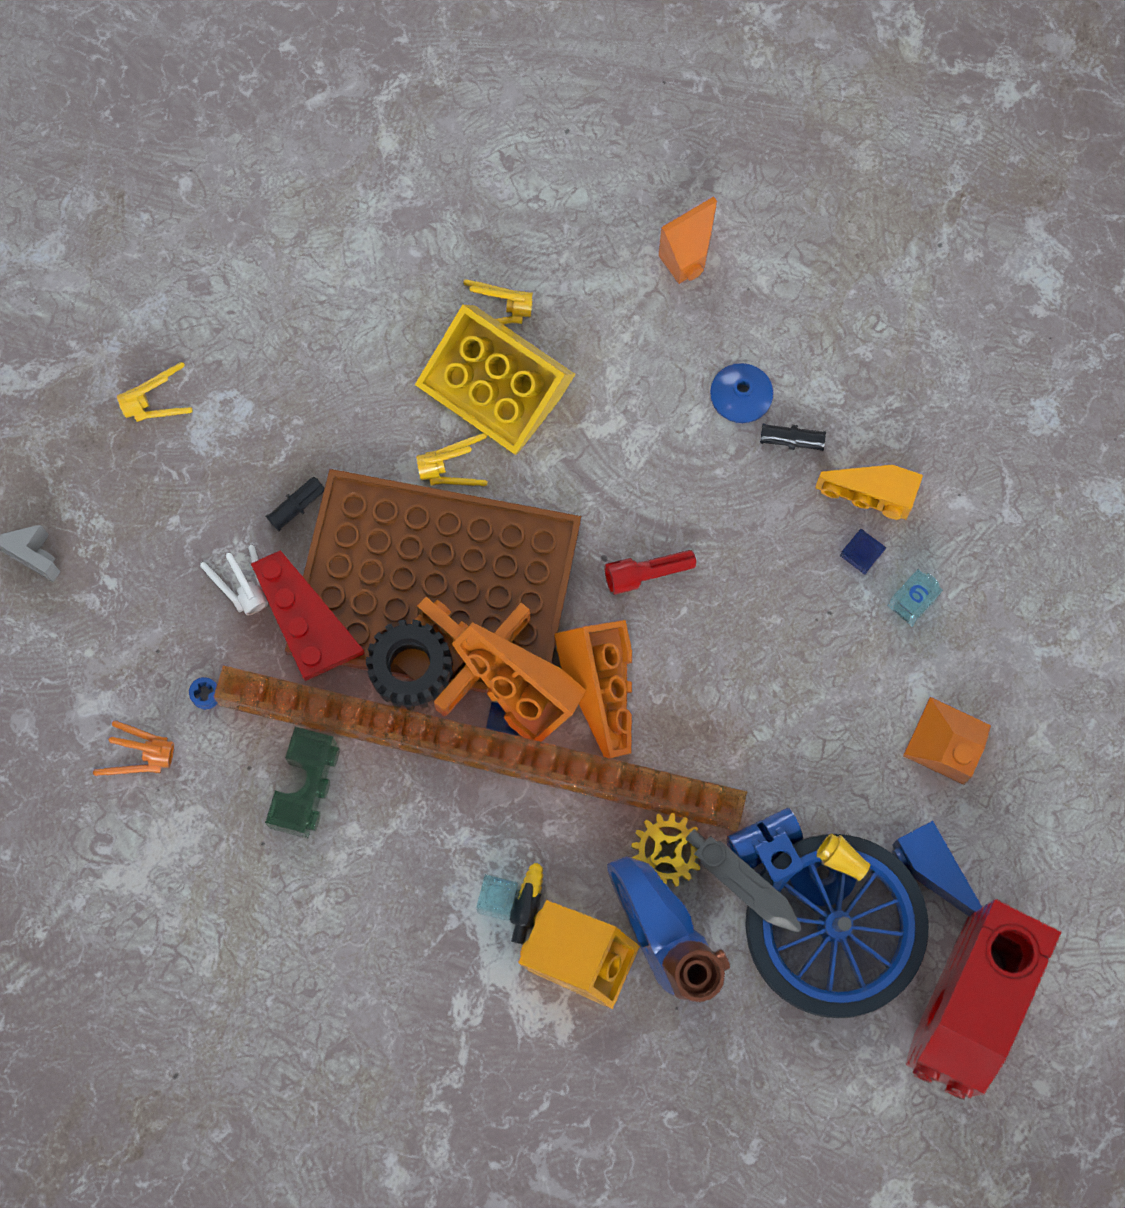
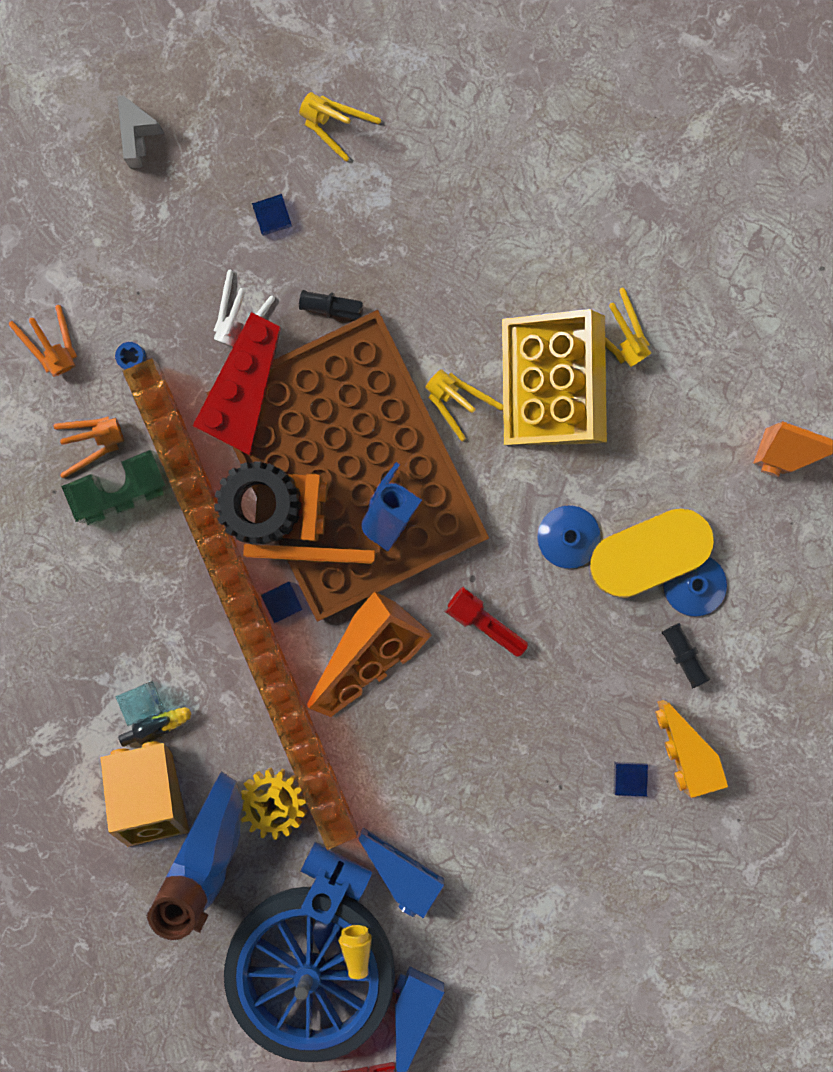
camera: 55 degrees right, 15 degrees up
orange wedge [452,622,586,747] -> none
dark grey piece [686,829,801,932] -> none
clear light blue brick [888,569,943,627] -> none
orange slope [903,697,991,785] -> none
none -> orange plant [53,416,124,478]
none -> clear blue tile [252,194,292,236]
none -> blue slope [358,828,444,918]
none -> blue piece [362,462,422,551]
none -> blue dish [537,505,601,569]
none -> yellow tile [590,509,714,598]

